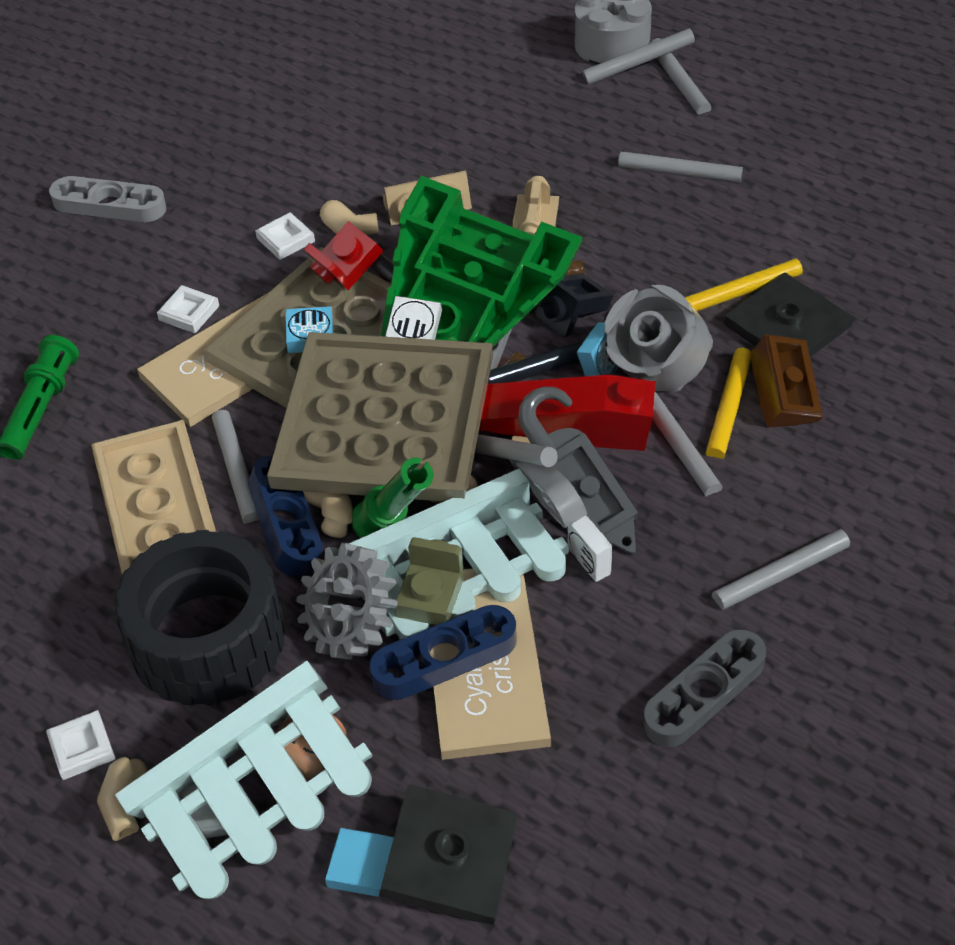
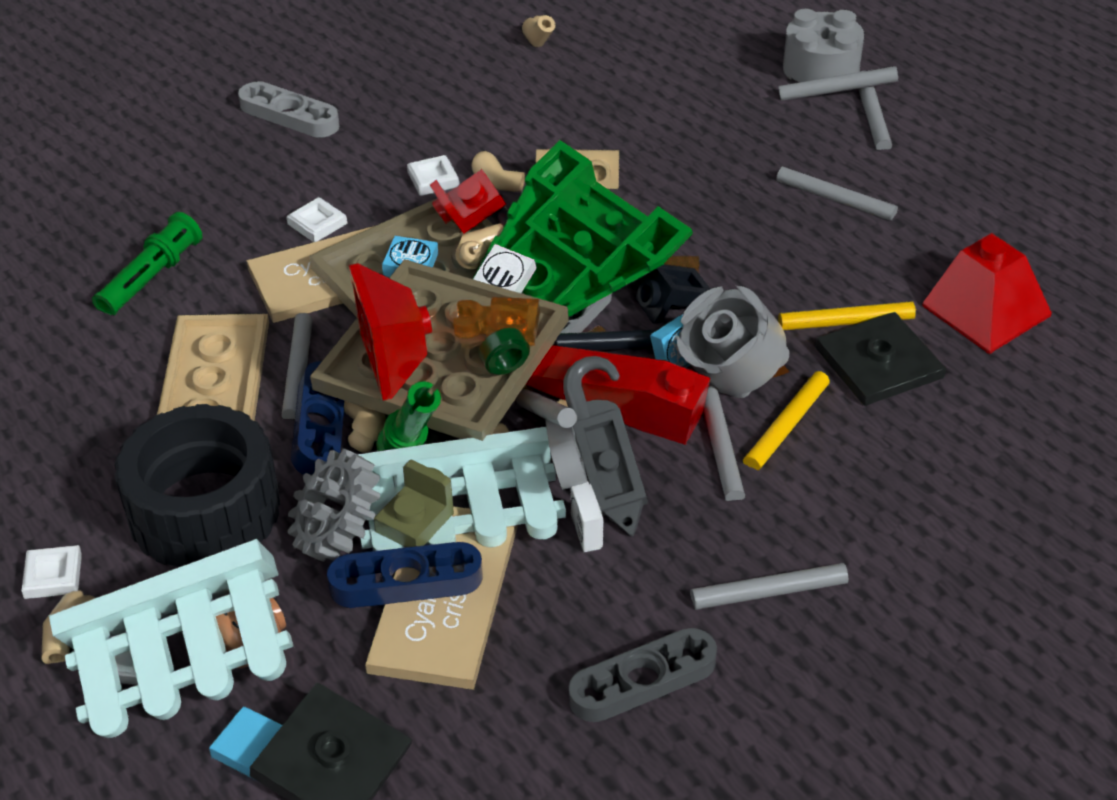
camera: 15 degrees right, 5 degrees down
tan hinge [512,176,559,235] -> none
reddish brown slope [751,334,823,428] -> none
none -> red slope [348,263,432,401]
none -> clear orange plate [453,297,540,346]
none -> tan arm [455,223,504,270]
none -> dark green tile [478,328,530,375]
none -> tan arm [522,15,555,47]
none -> red slope [922,233,1052,354]

